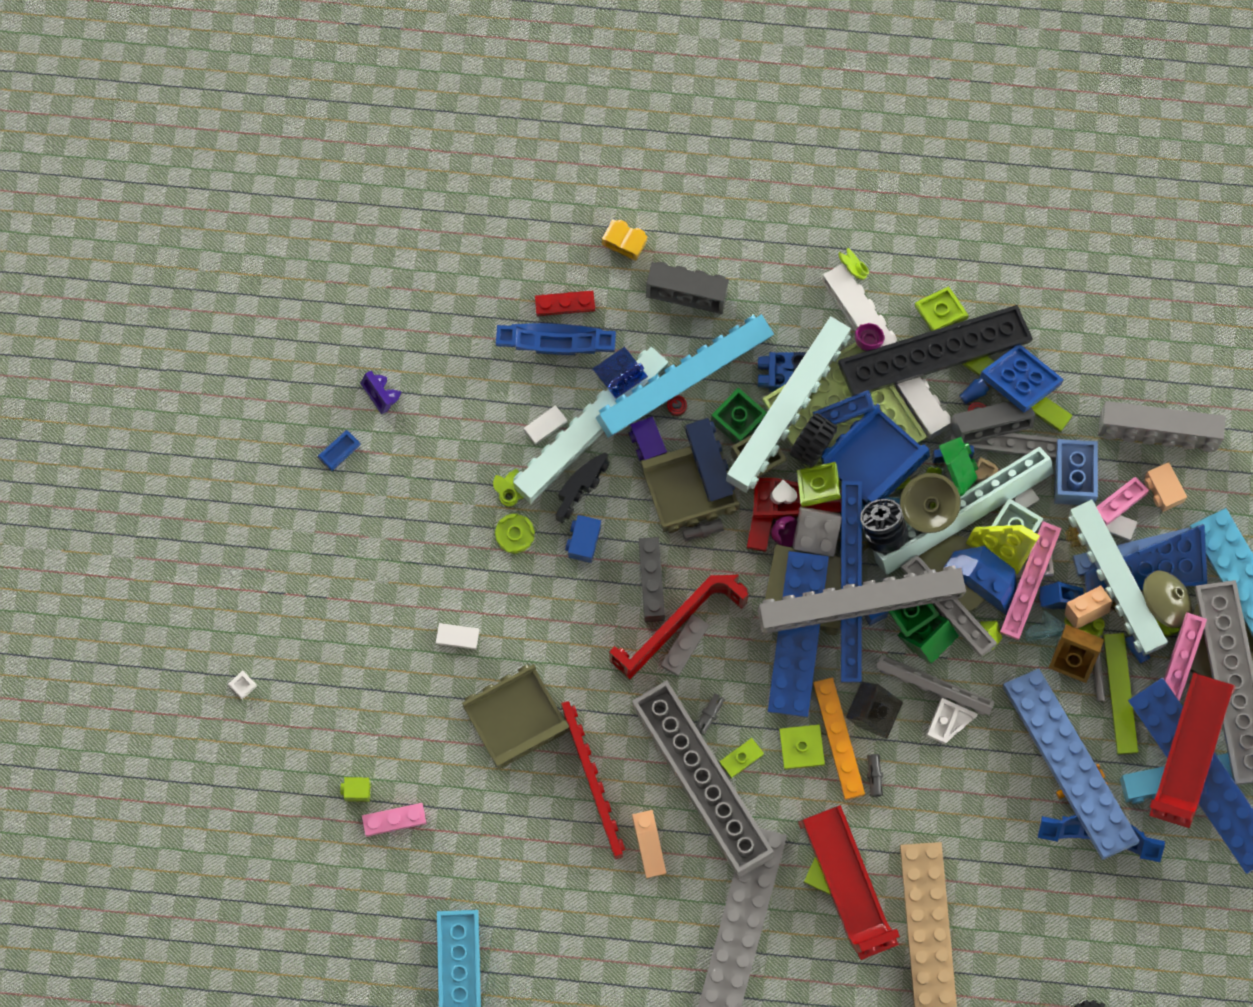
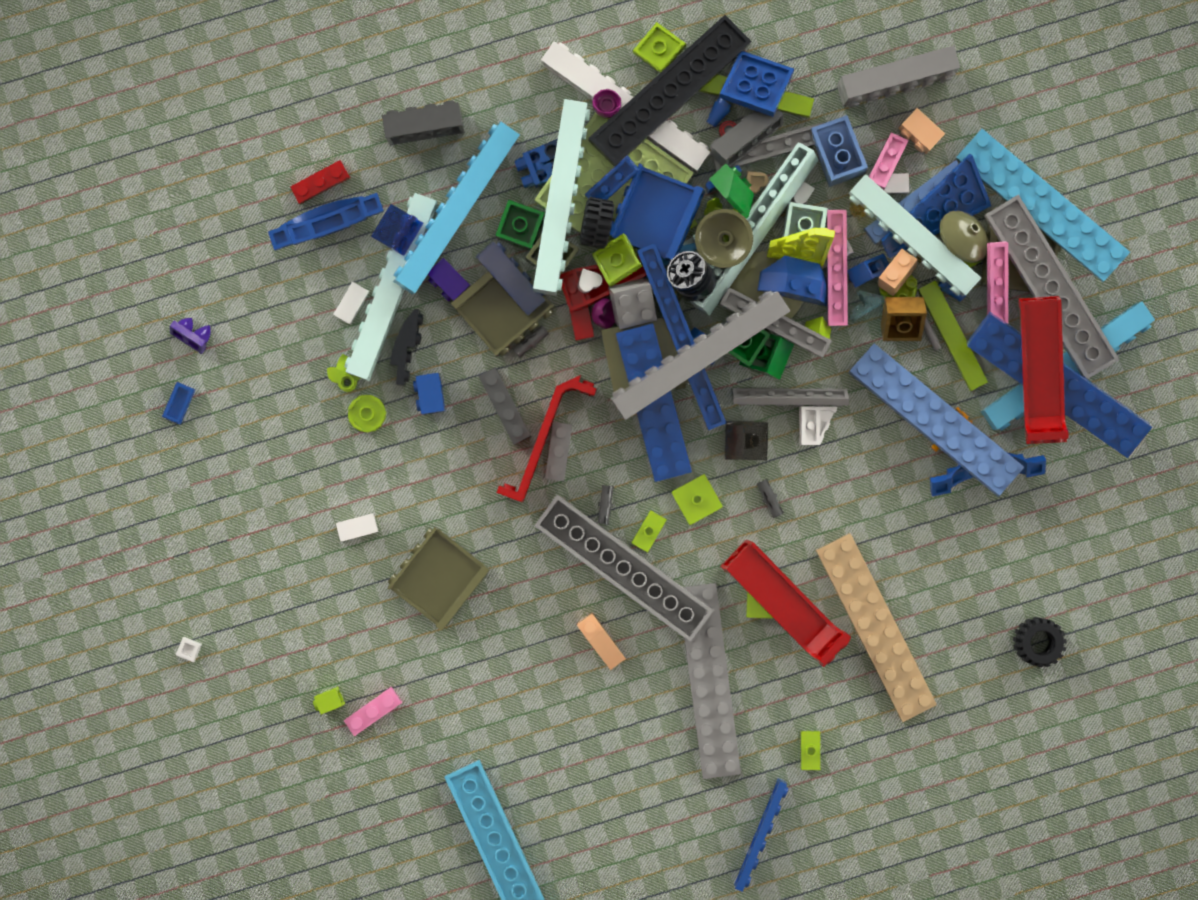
camera: 25 degrees left, 15 degrees up
red plate [561,701,625,860] -> none
yellow brick [602,220,647,261] -> none
red tile [667,395,687,416] -> none
light orange plate [813,677,865,800] -> none
lime plate [838,248,869,280] -> none

